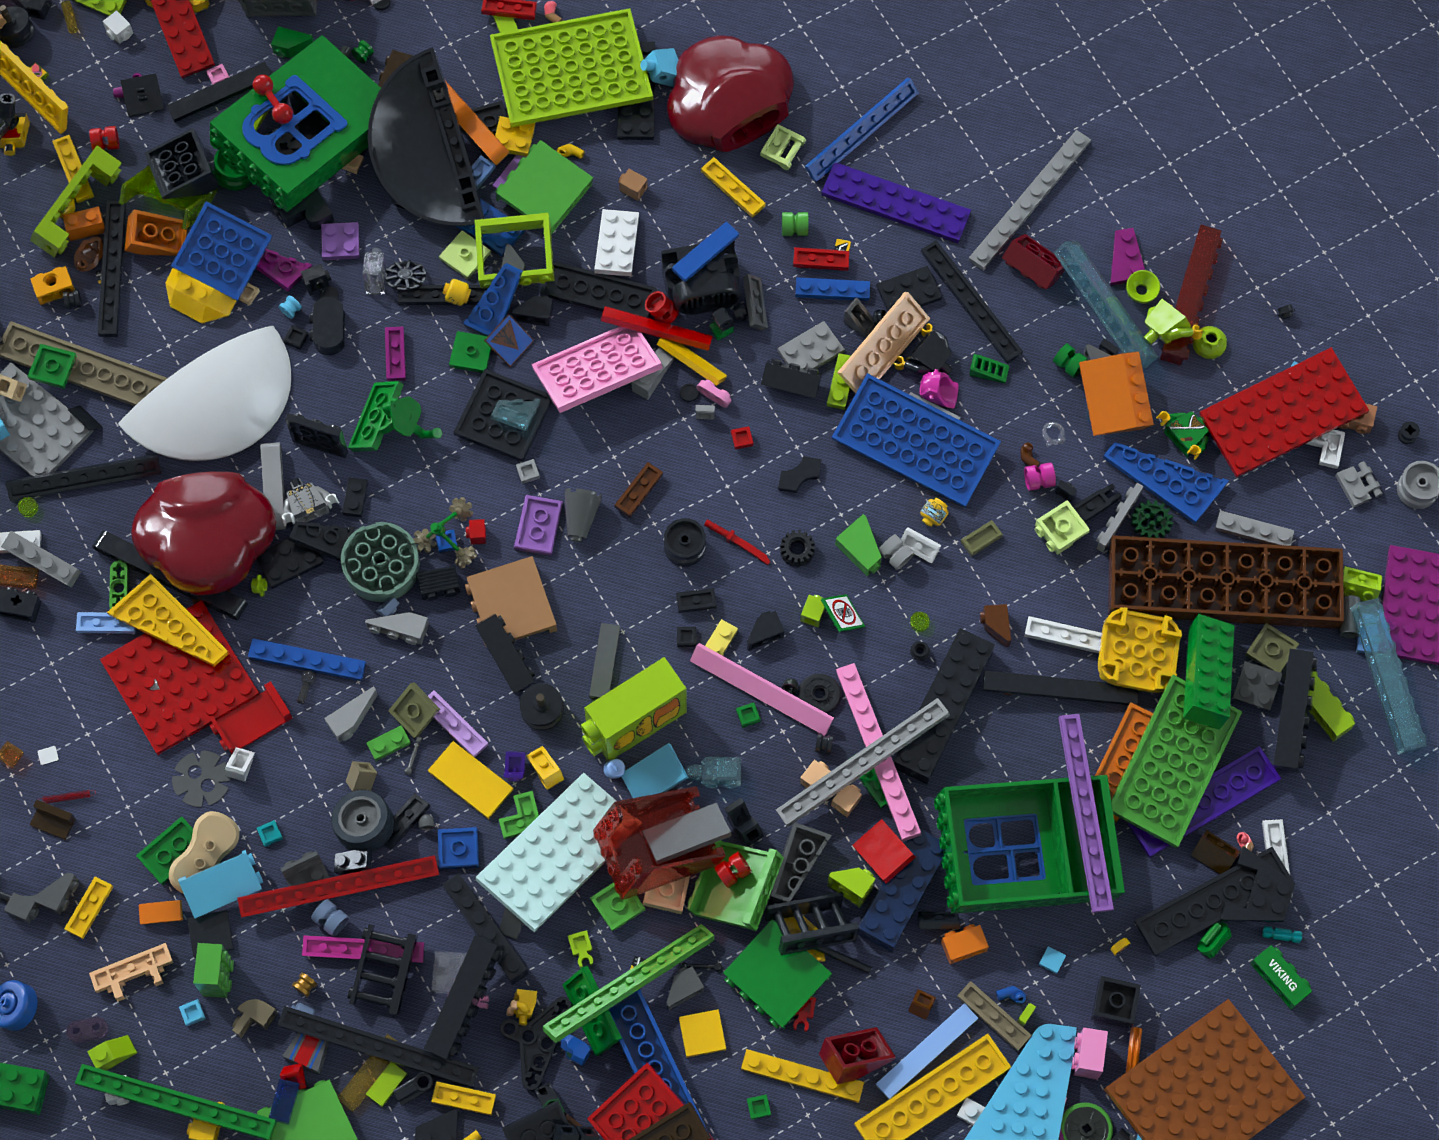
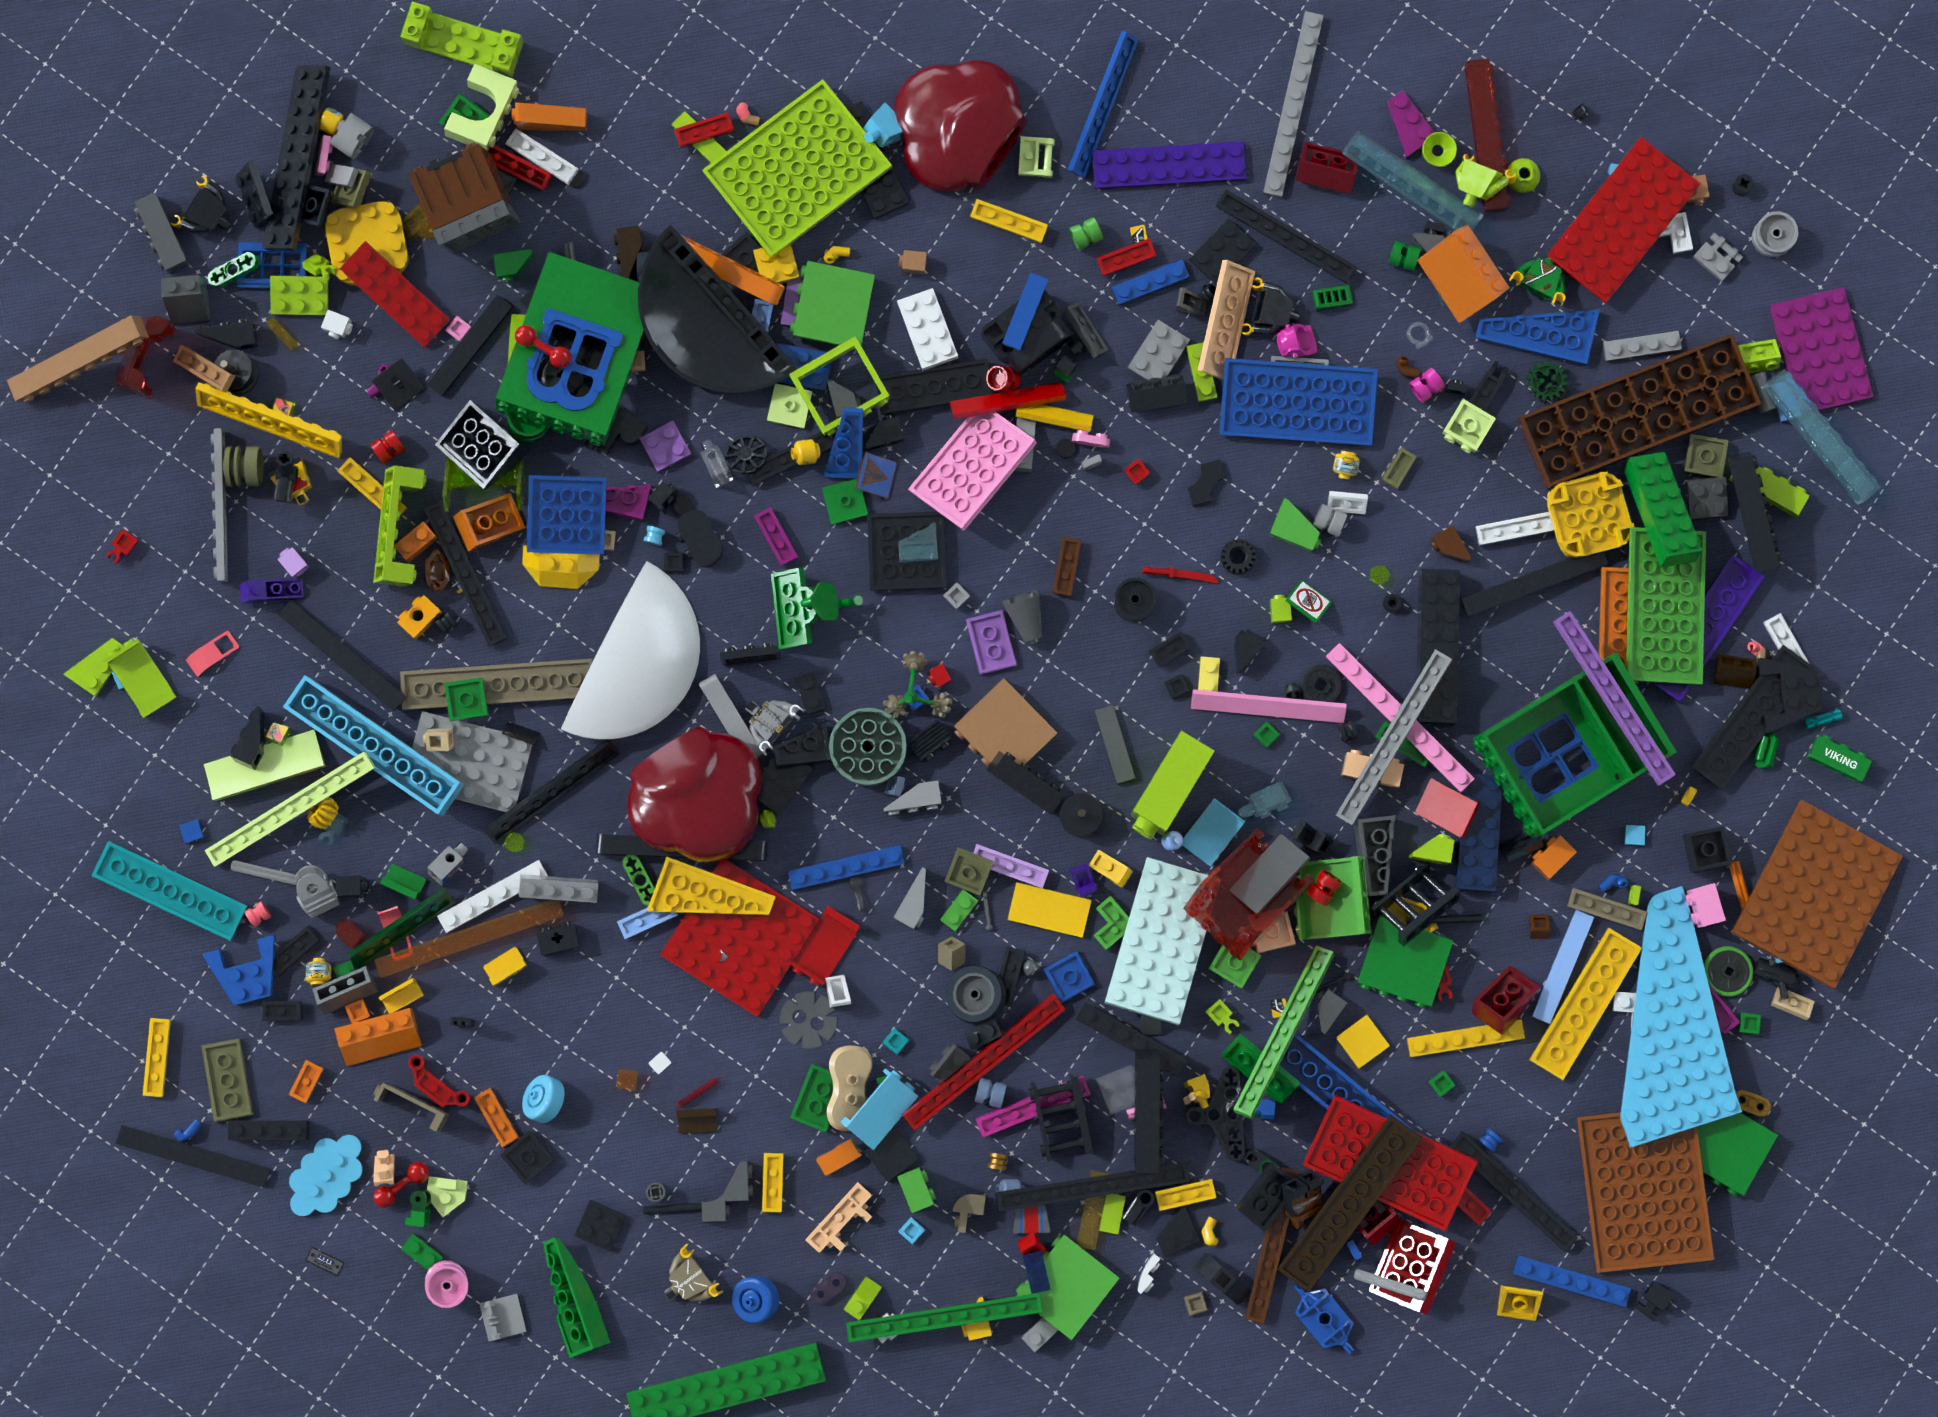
camera: 25 degrees left, 15 degrees up
green wheel [351,40,374,63] -> none
light grey plate [1096,483,1144,552] -> none

